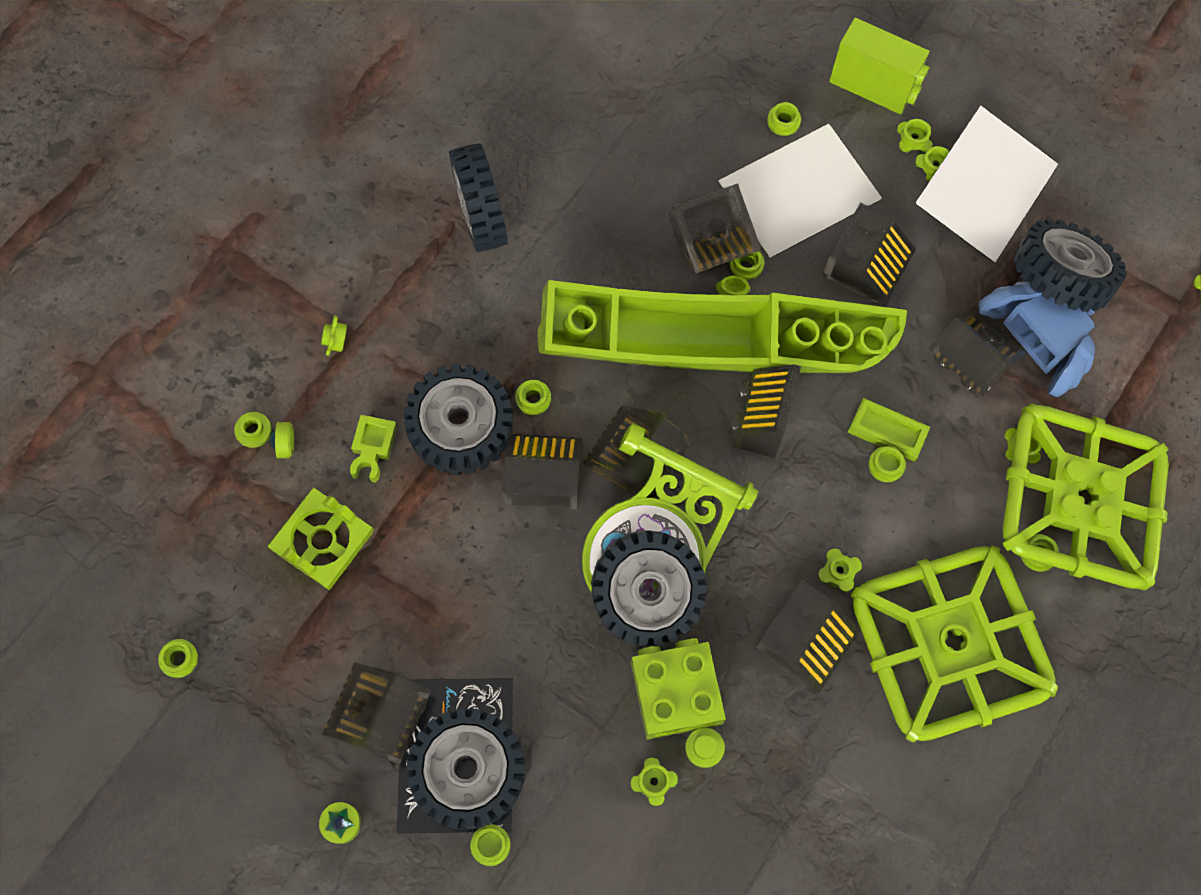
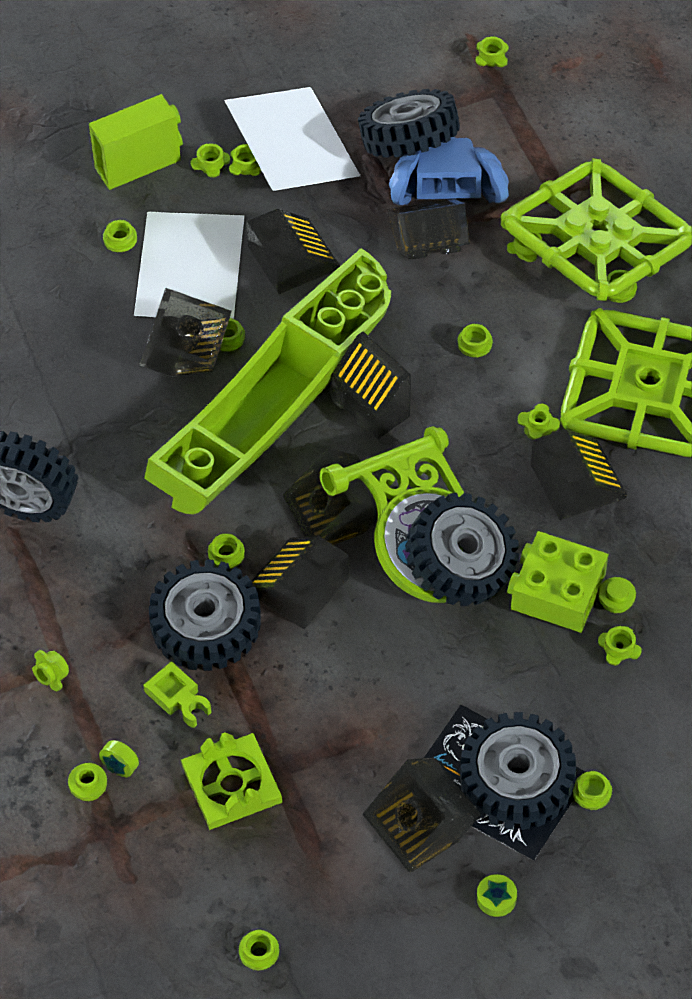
camera: 55 degrees left, 15 degrees down
lime plate [716,276,750,295] -> none
lime tile [848,398,930,462] -> none

